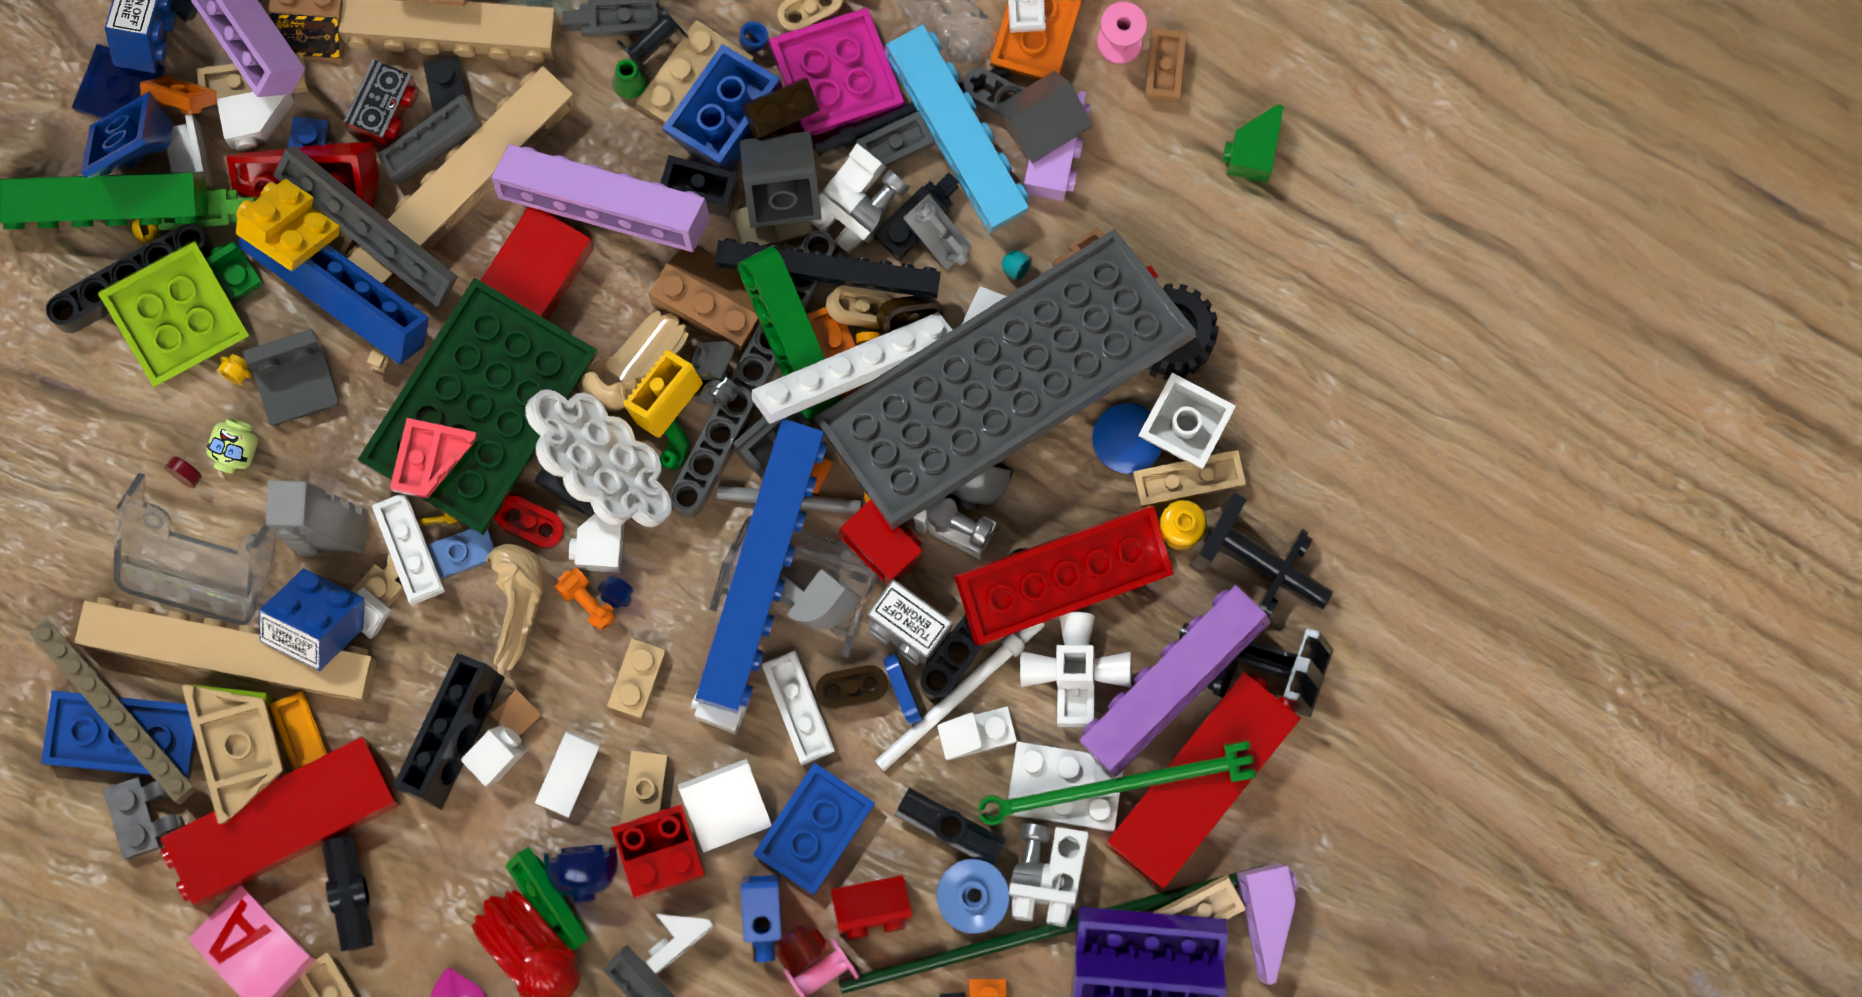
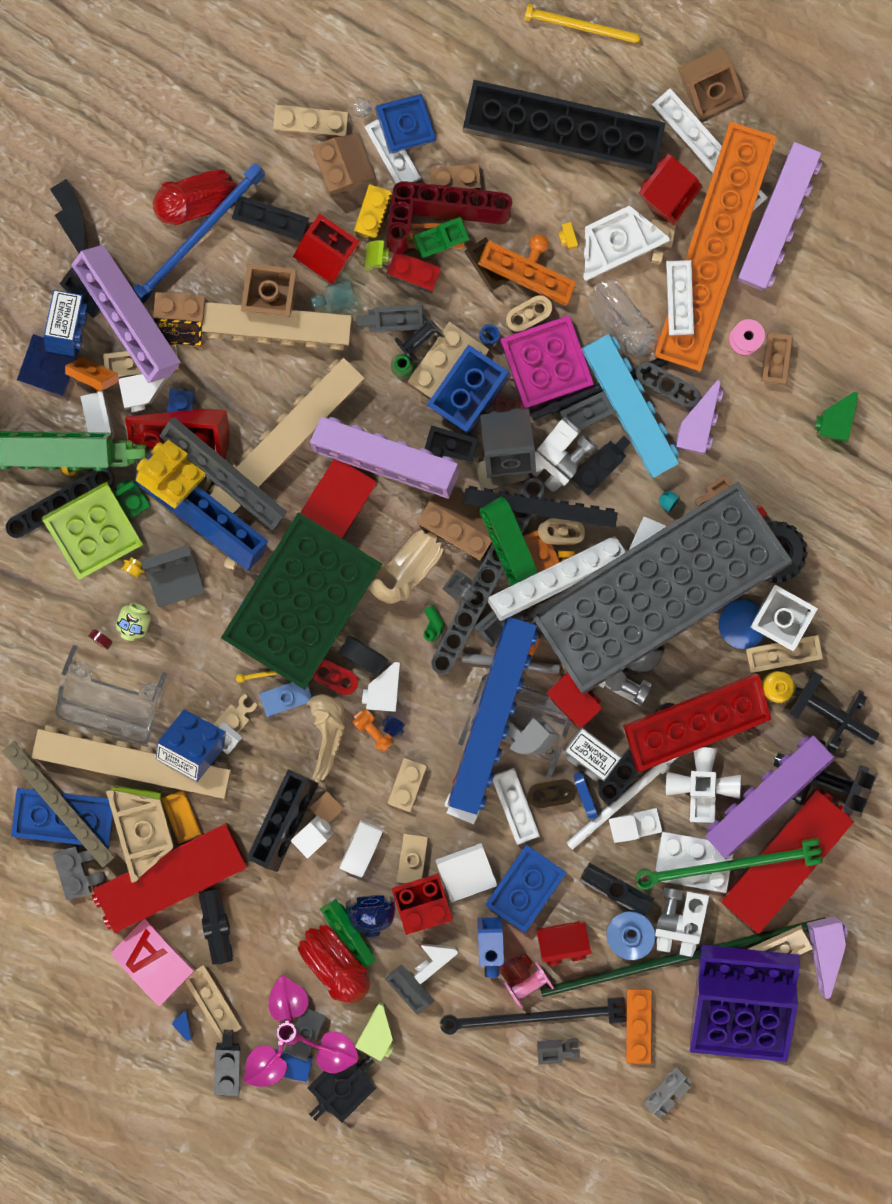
camera: 10 degrees right, 10 degrees up
blue slope [81,91,175,178] -> none
light grey wedge [266,480,367,557] -> none
brick [344,59,418,147] -> none
white tile [372,493,445,606] -> none
dark grey plate [378,94,482,185] -> none
coral wing [390,418,478,499] -> none
black plate [423,55,467,113] -> none
white plate [526,389,672,527] -> none
yellow brick [623,350,703,438] -> none
dark grey plate [689,341,735,380] -> none
dark brown plate [741,78,820,138] -> none
dark brown plate [876,296,944,333] -> none
light grey hinge [903,194,972,271] -> none
dark grey slope [995,71,1092,164] -> none

